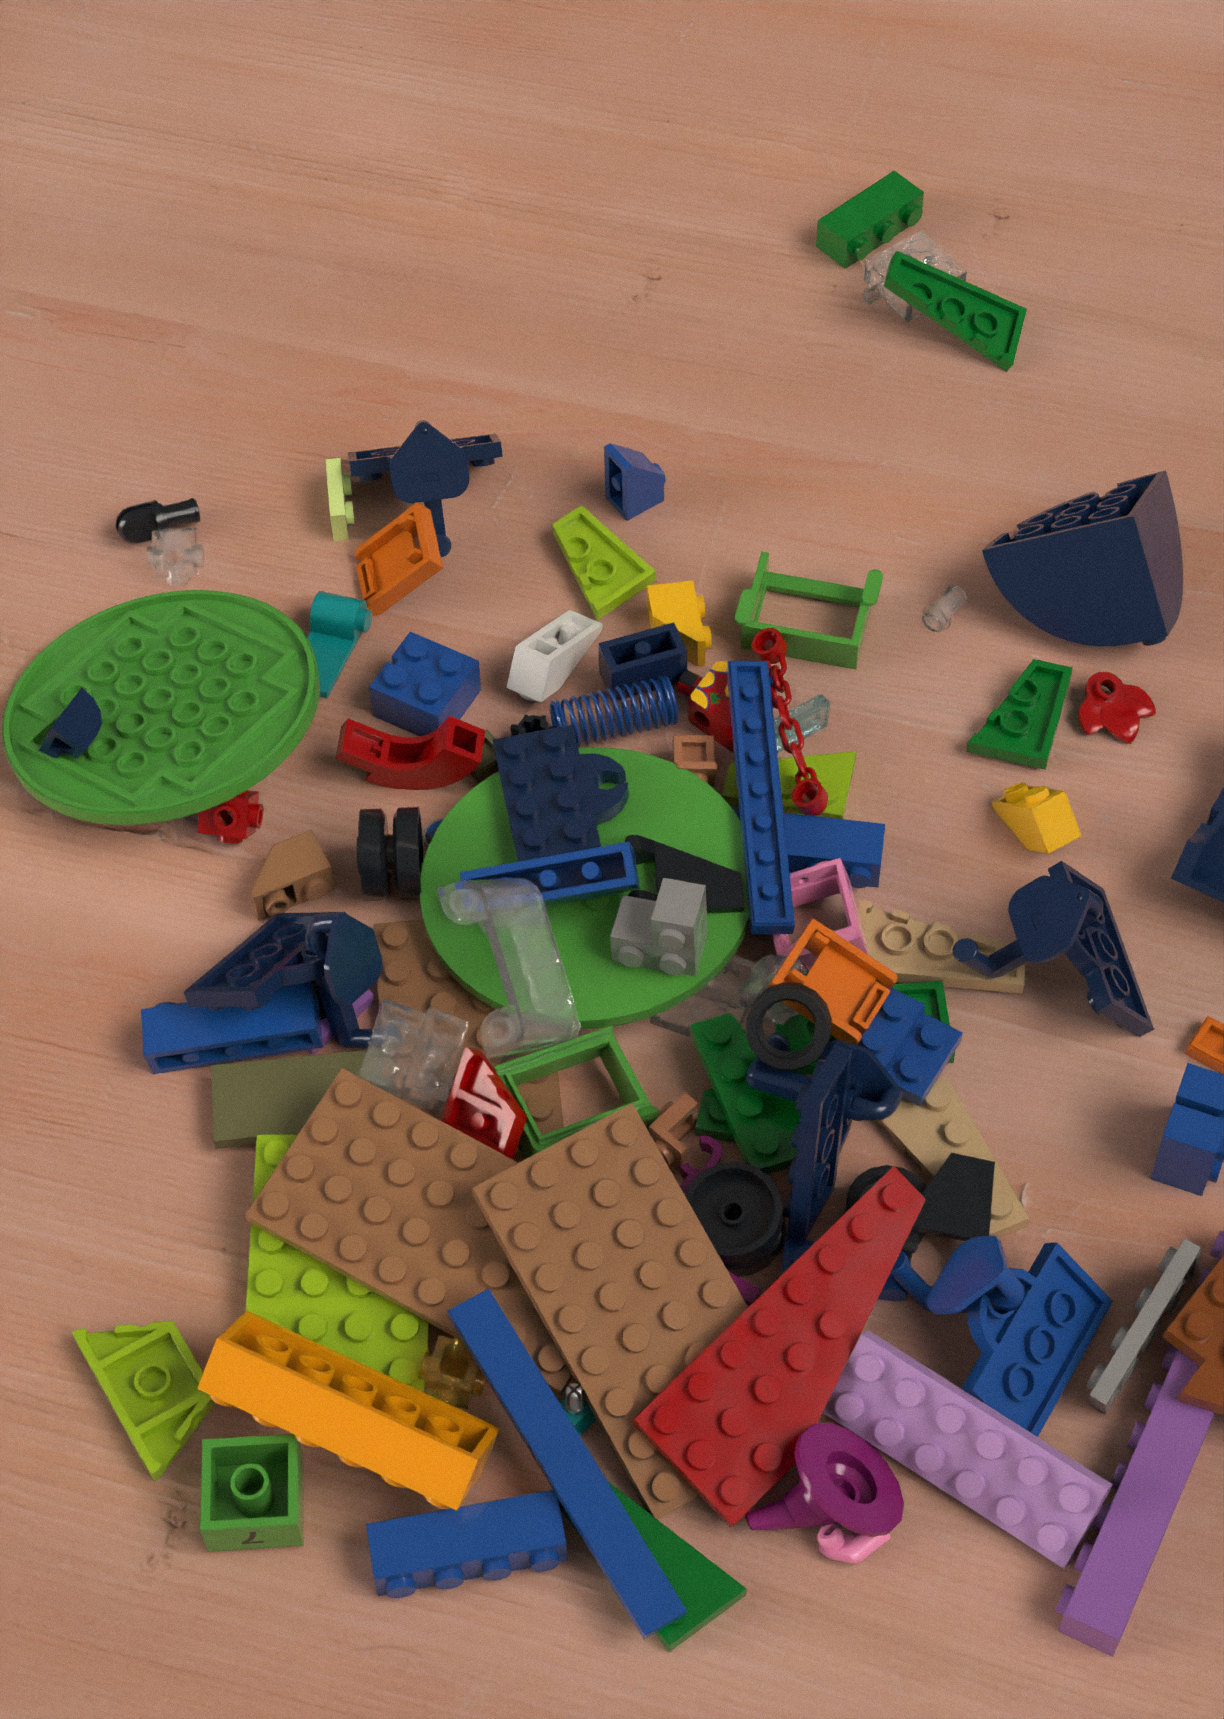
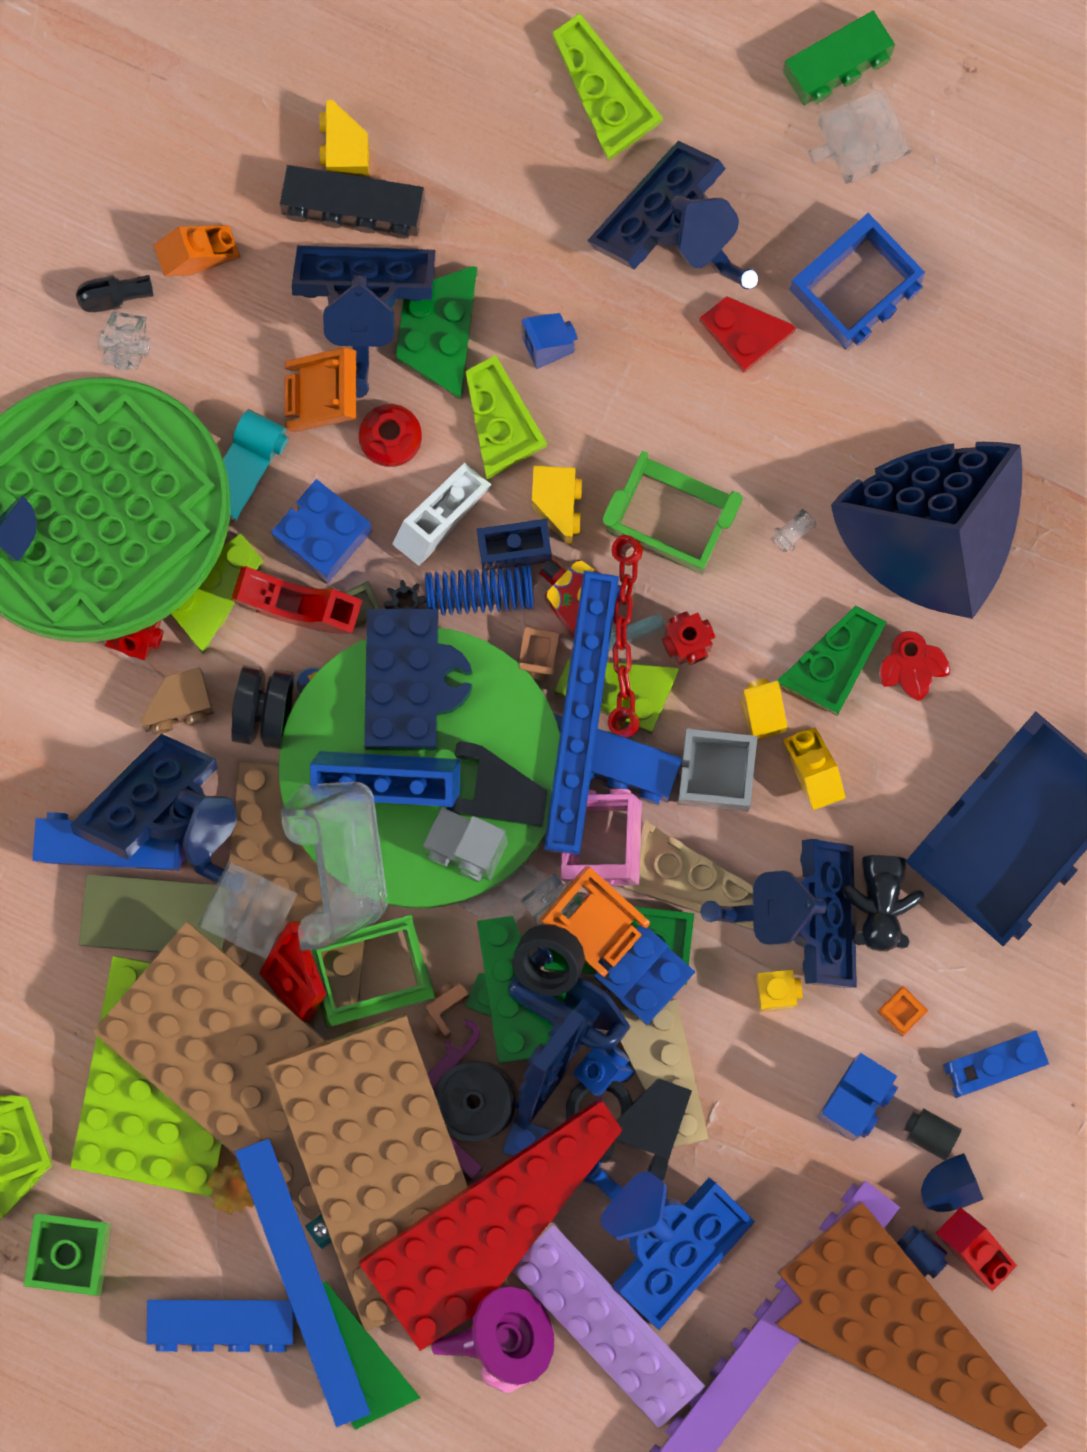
camera: 10 degrees right, 25 degrees up
light orange brick [197,1311,500,1511] -> none
yellowish green plate [325,458,355,541] -> none
green wing [883,250,1027,372] -> none
light grey wing [1086,1238,1201,1414] -> none
none -> orange slope [154,225,240,276]
none -> lime wing [171,533,264,654]
none -> black brick [280,165,425,239]
none -> yellow slope [319,100,369,177]
none -> red piece [359,404,422,467]
none -> green wing [396,266,477,399]
none -> lime wing [552,13,663,162]
none -> blue bracket [573,1047,636,1096]
none -> dark blue plate [587,141,758,290]
none -> red brick [662,611,716,665]
none -> light grey piece [678,729,757,812]
none -> red wing [700,296,796,373]
none -> yellow slope [740,678,787,741]
none -> yellow brick [755,969,803,1013]
none -> blue window [789,213,925,349]
none -> black piece [842,855,925,952]

